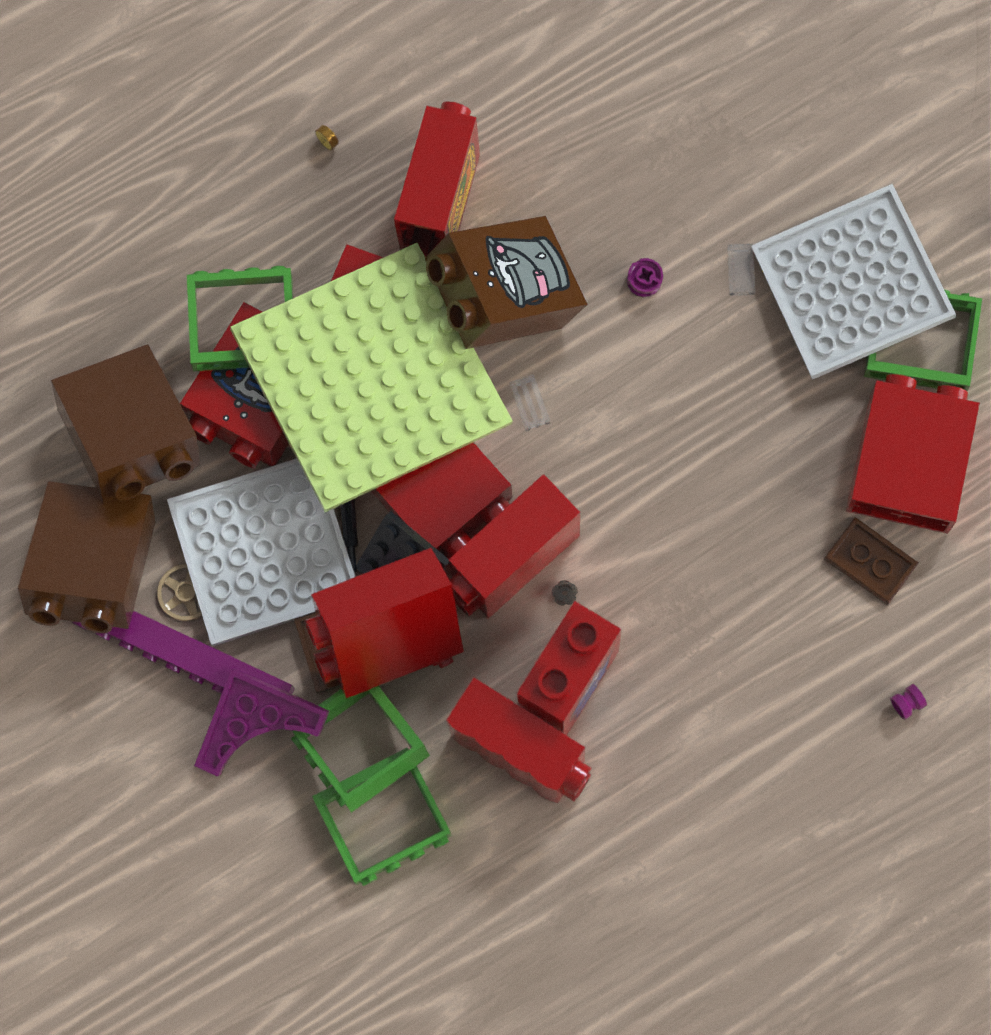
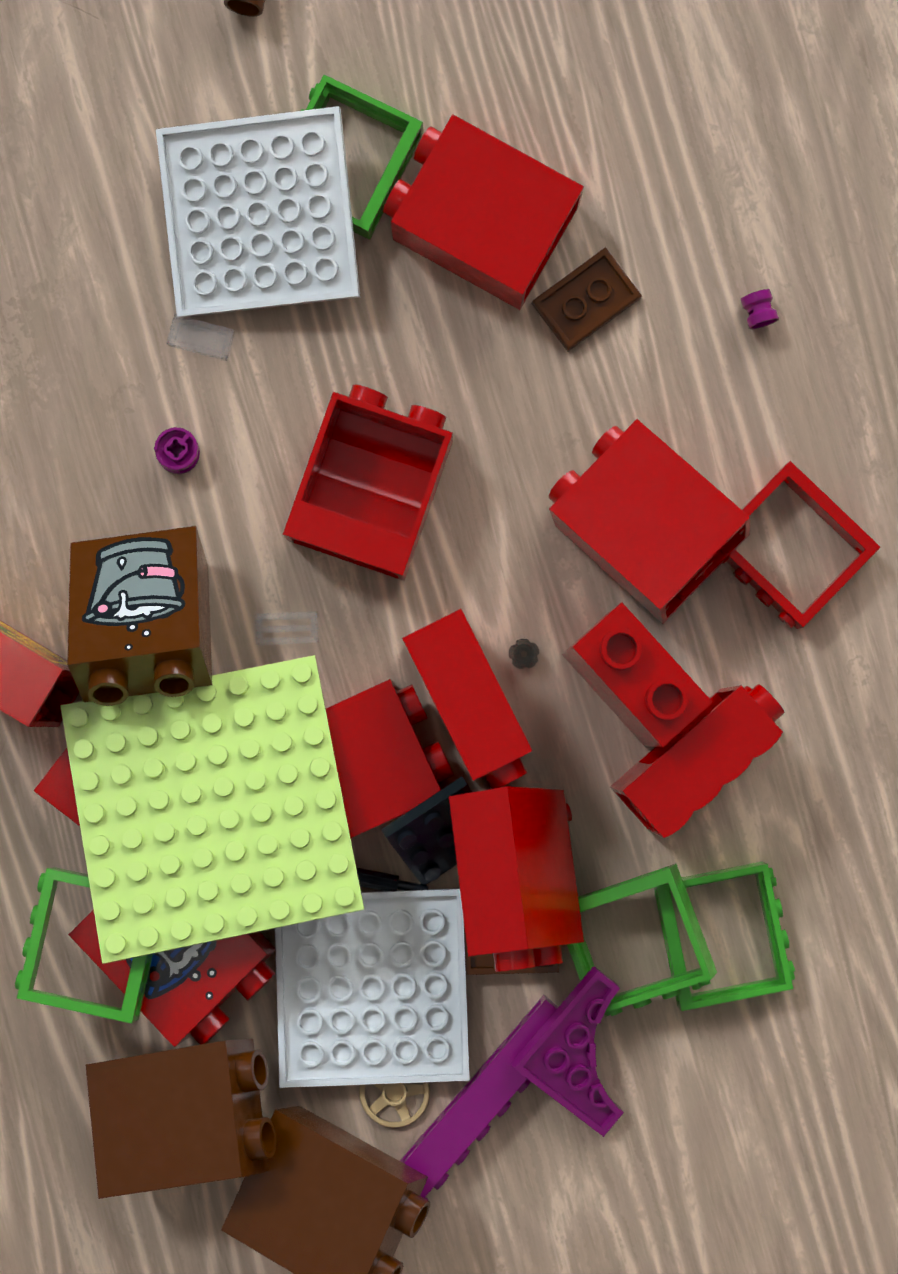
camera: 80 degrees left, 10 degrees up
none -> red brick [283,385,453,581]
none -> red brick [549,419,750,624]
none -> red window [722,461,880,629]

